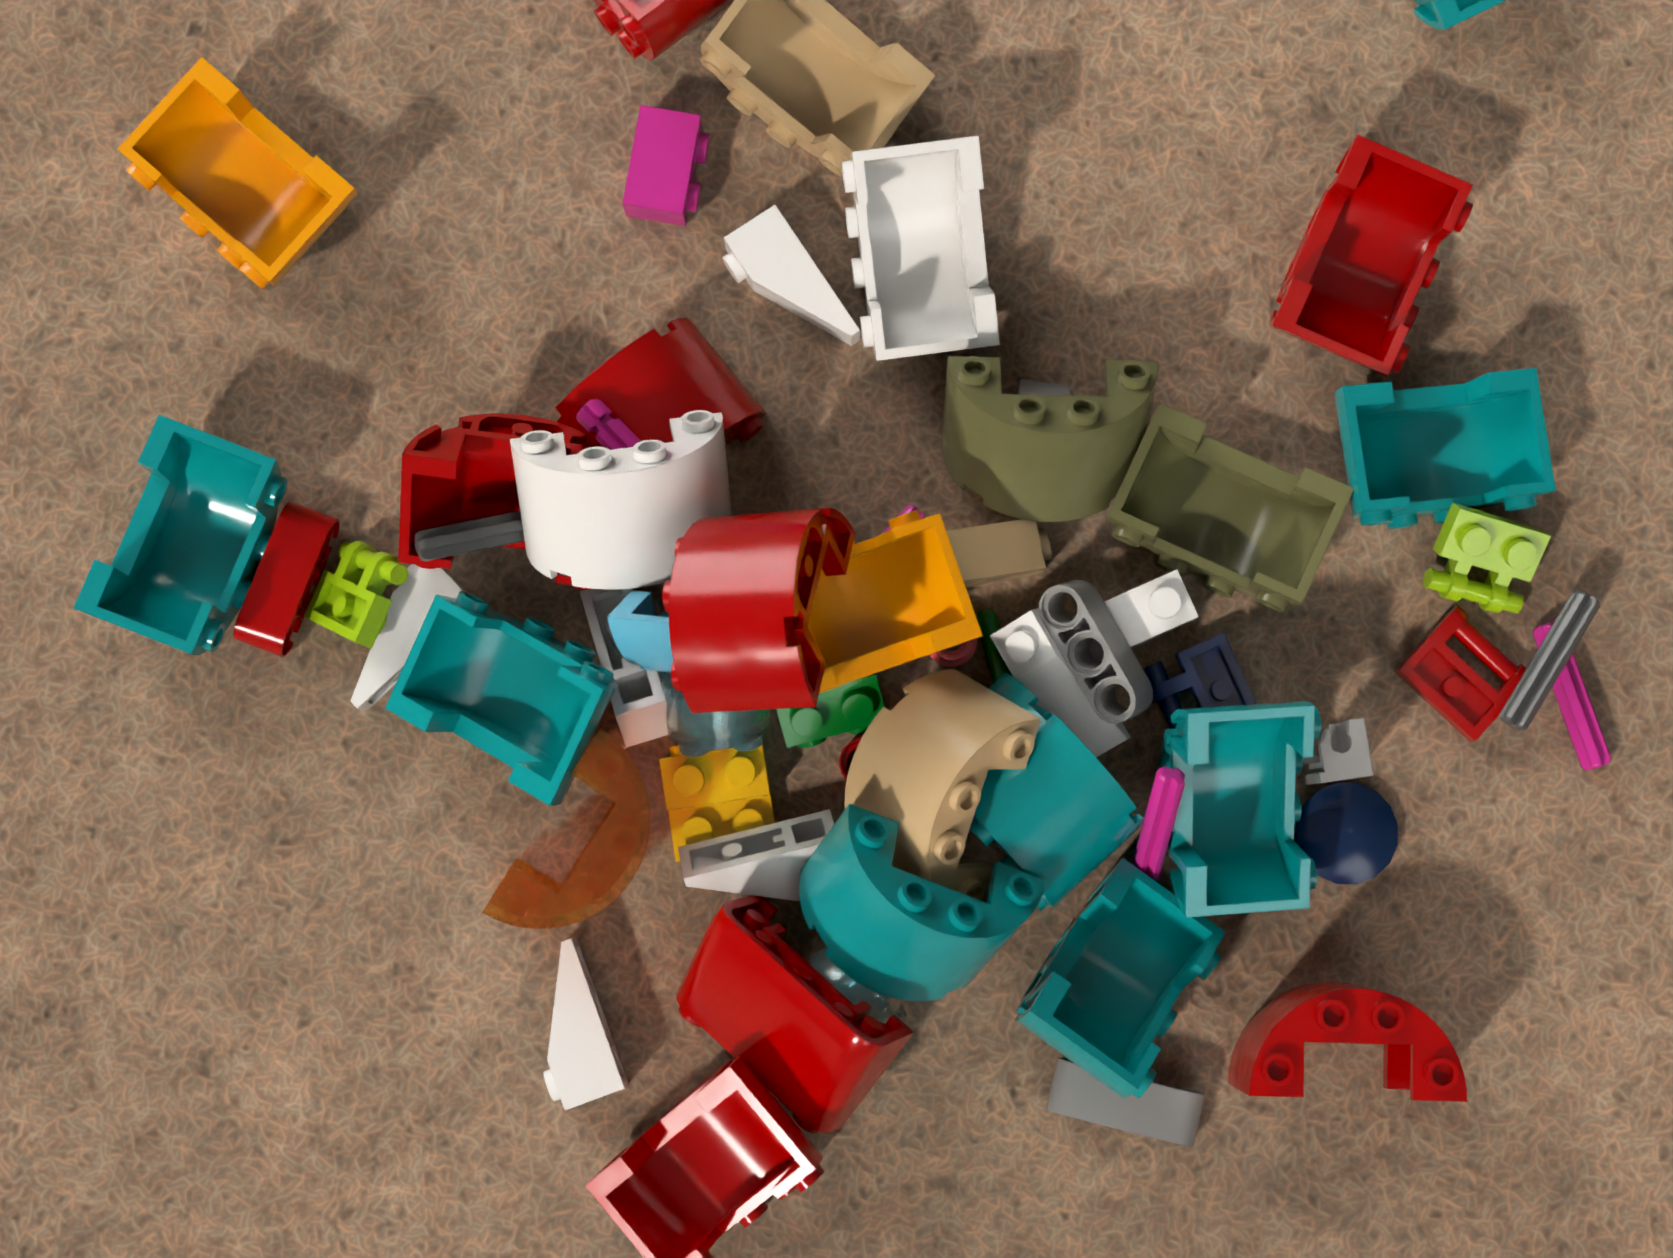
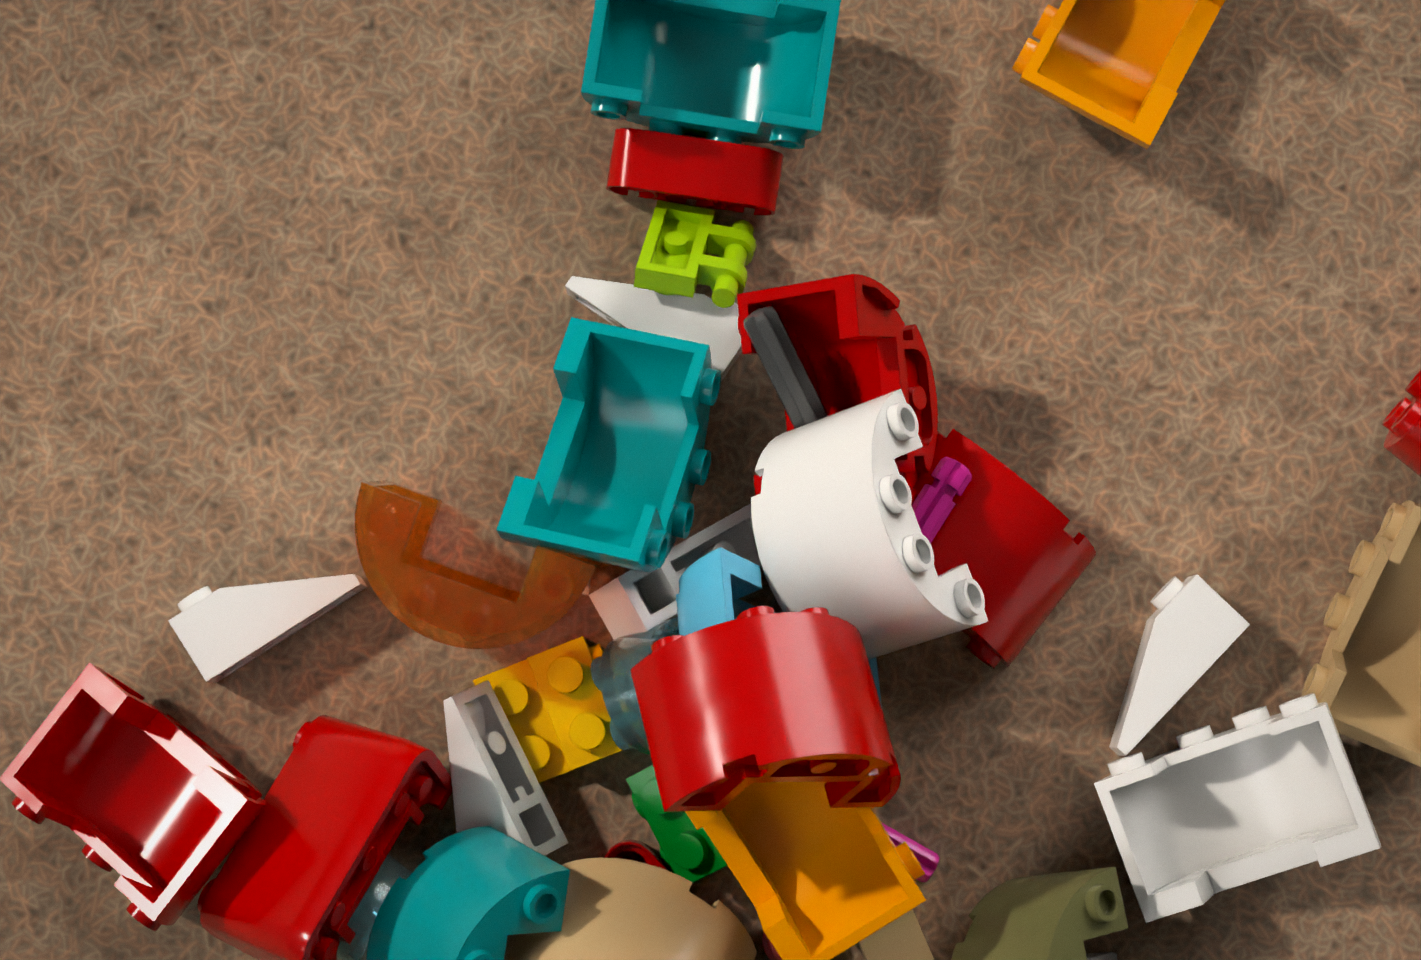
camera: 80 degrees right, 0 degrees up
dark pink brick [622,105,710,226] -> none

